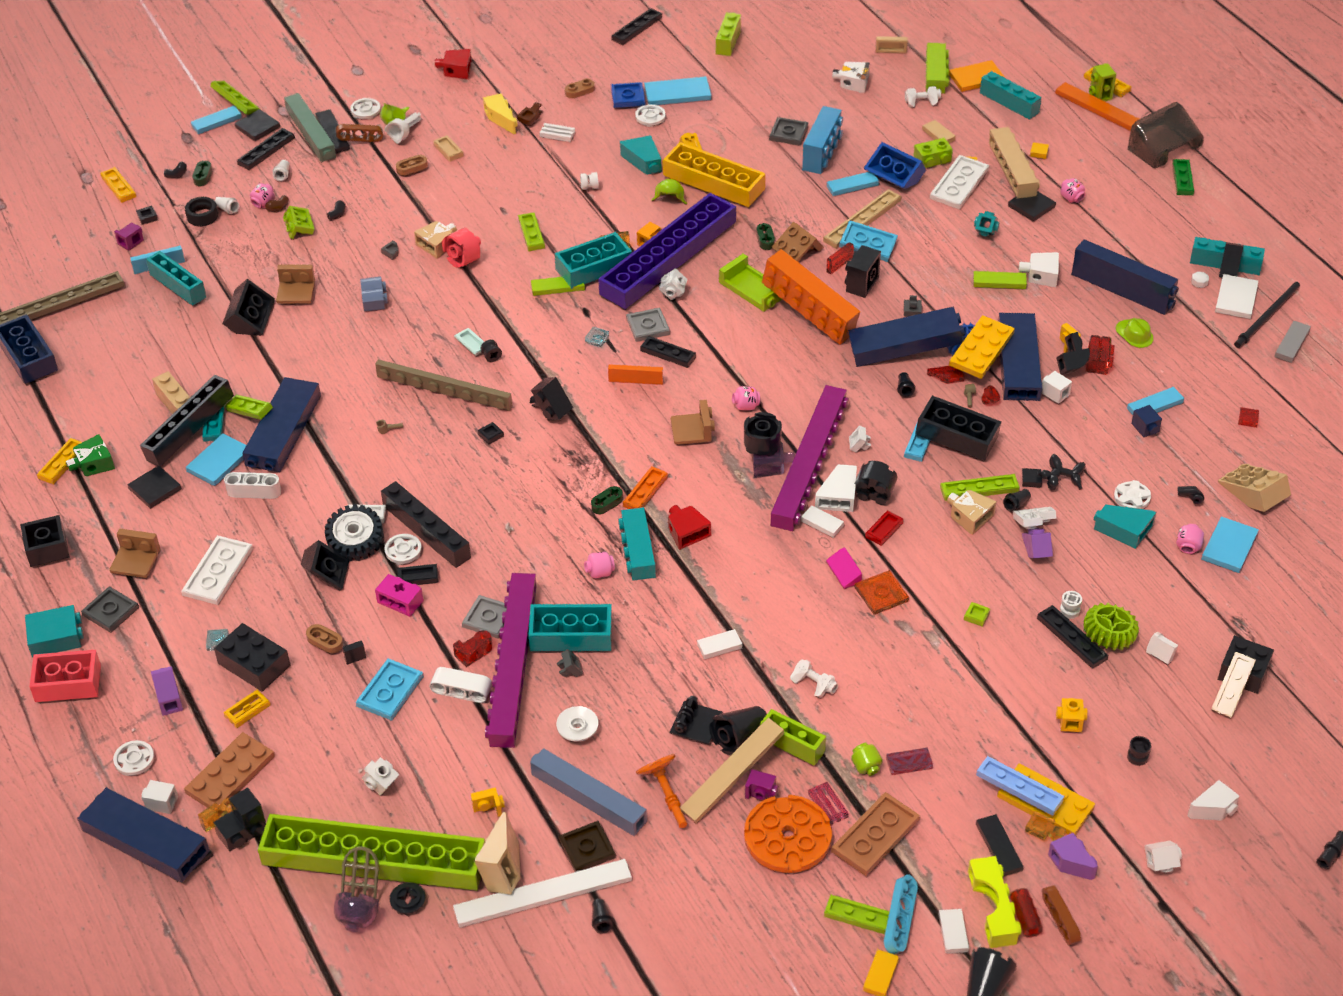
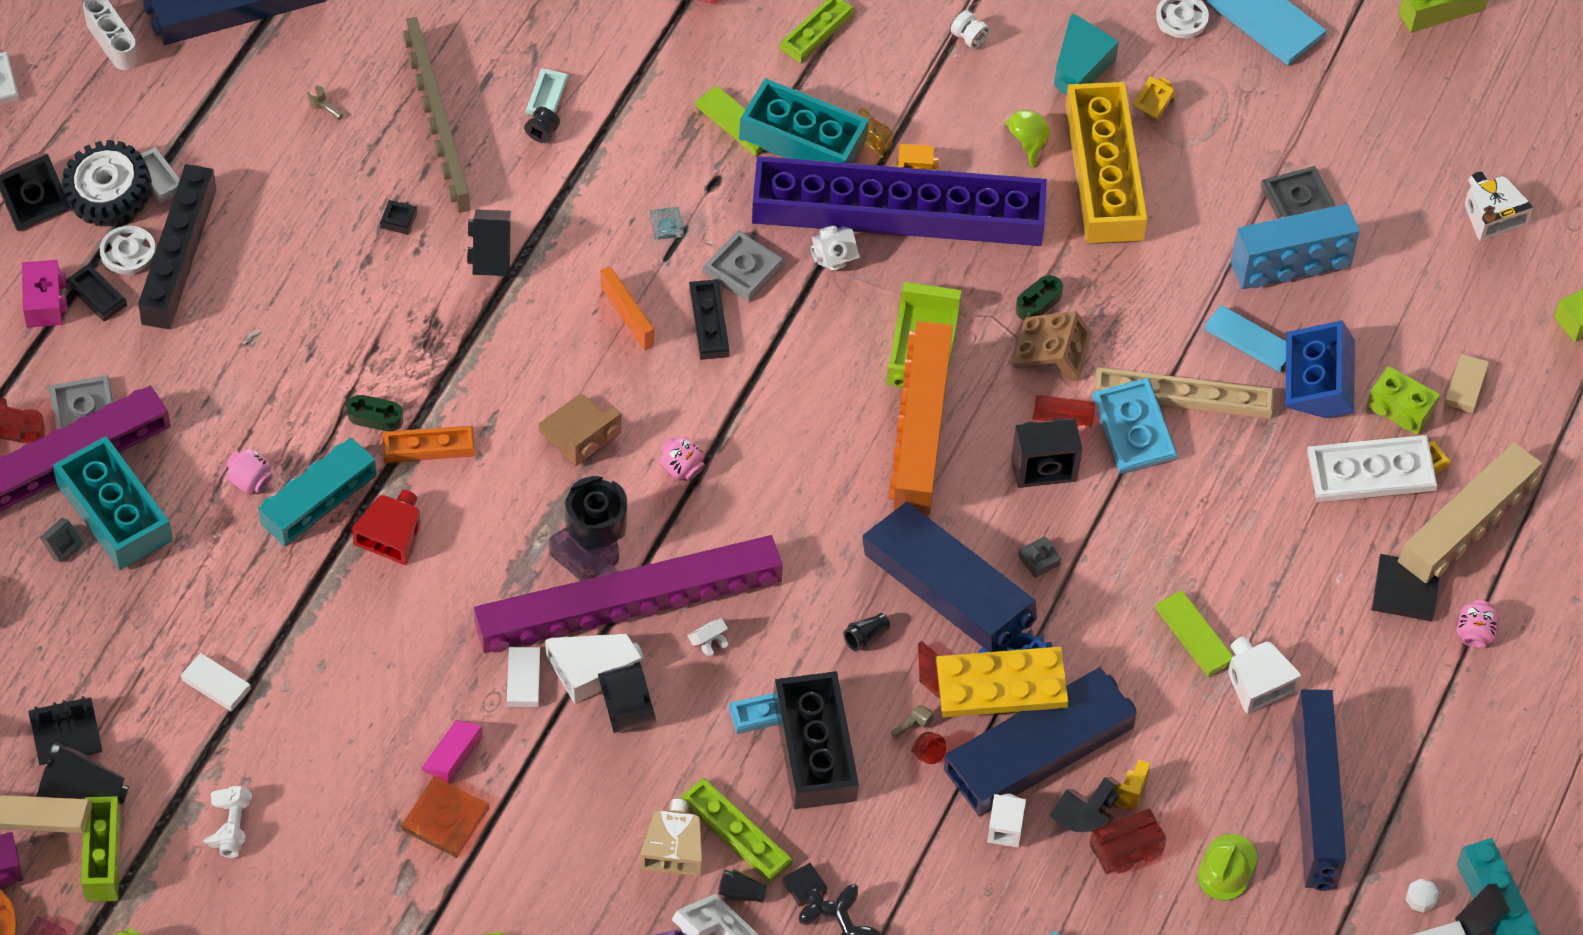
camera: 50 degrees right, 10 degrees up
red tile [865,510,903,546] -> none
white piece [905,86,941,108] -> none
teal brick [974,211,1000,237] -> none
yellow tile [1030,142,1049,159] -> none

